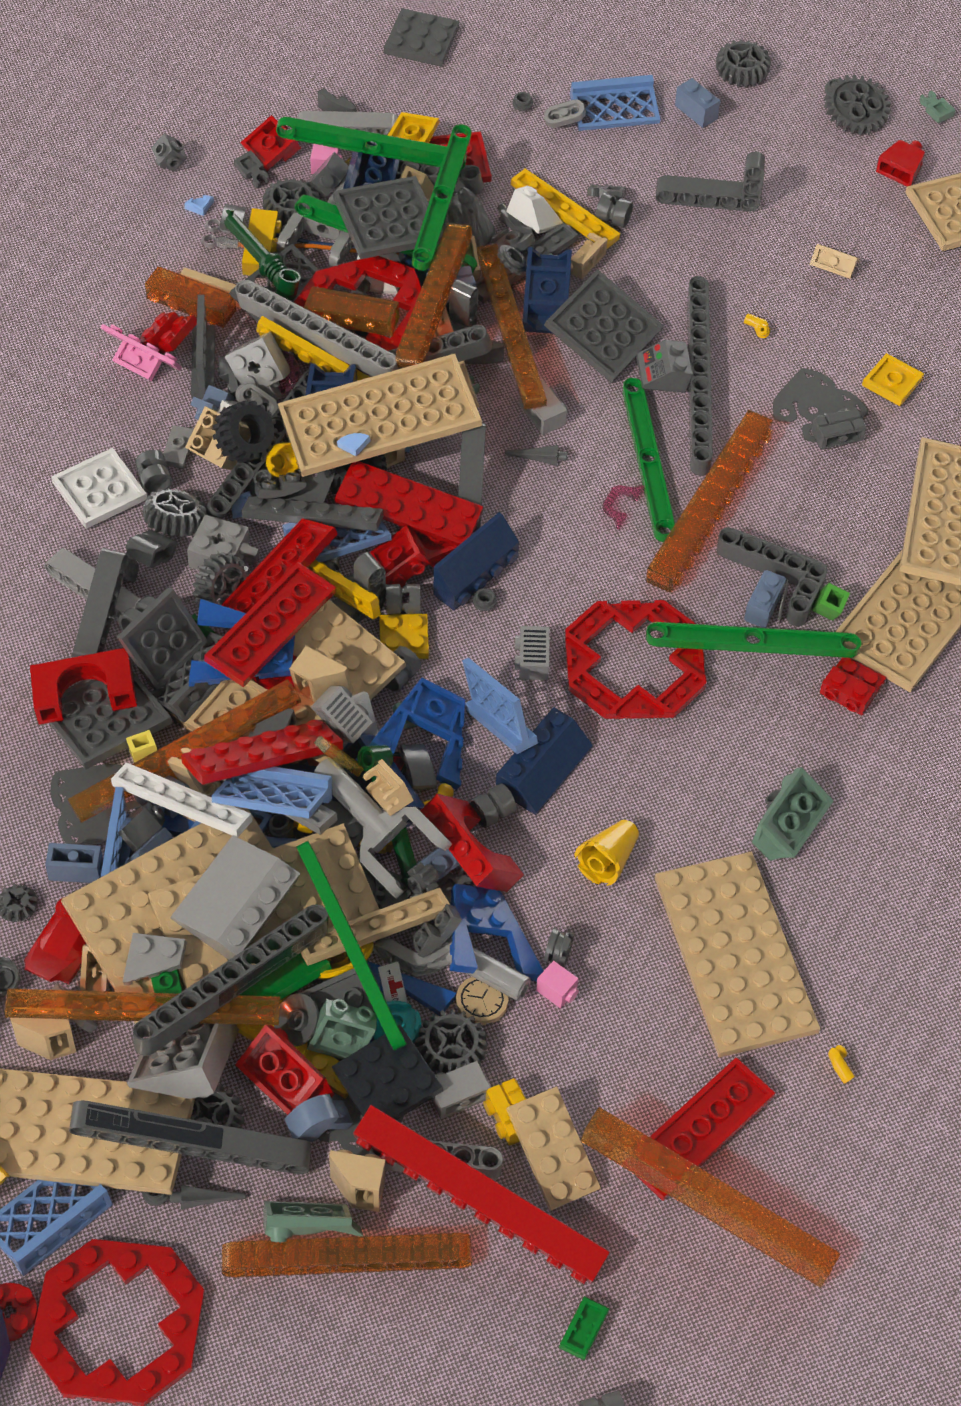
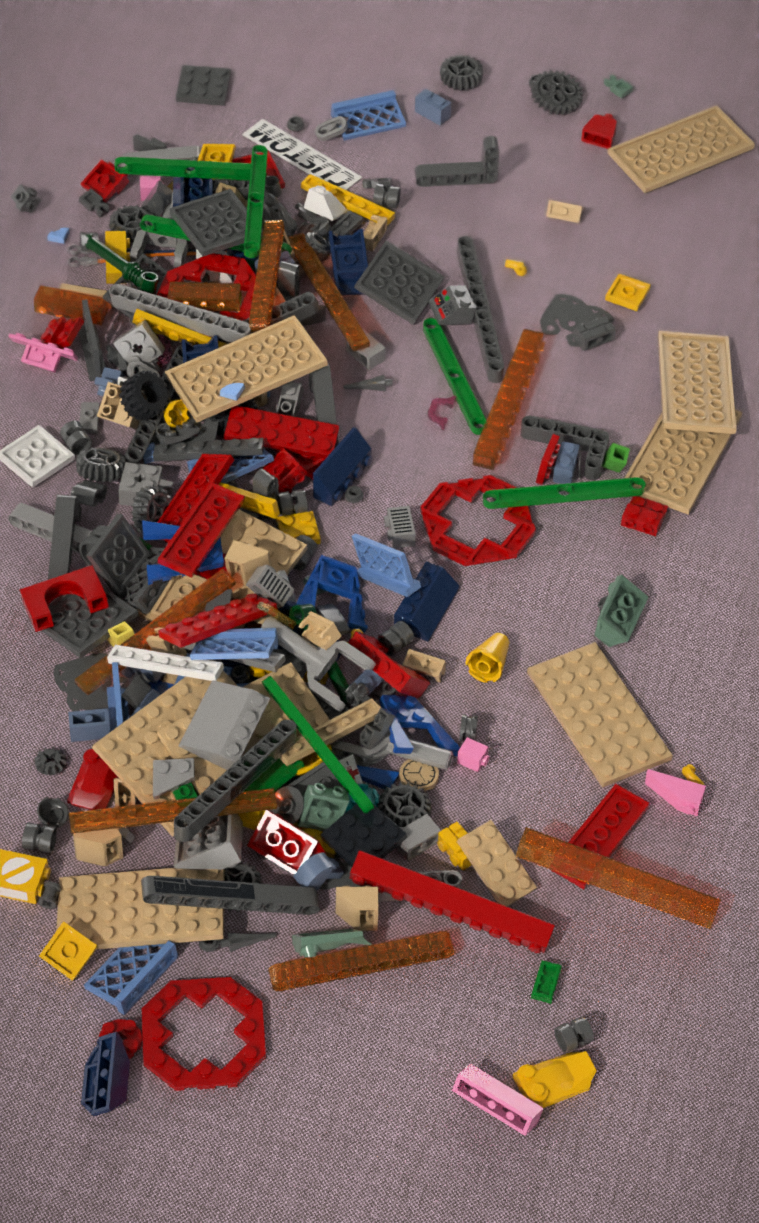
camera: 10 degrees left, 5 degrees down
none -> white sticker [242,119,362,190]
none -> light grey slope [276,381,304,417]
none -> tan hinge [402,649,446,682]
none -> red plate [535,434,561,485]
none -> bright pink slope [645,769,706,816]

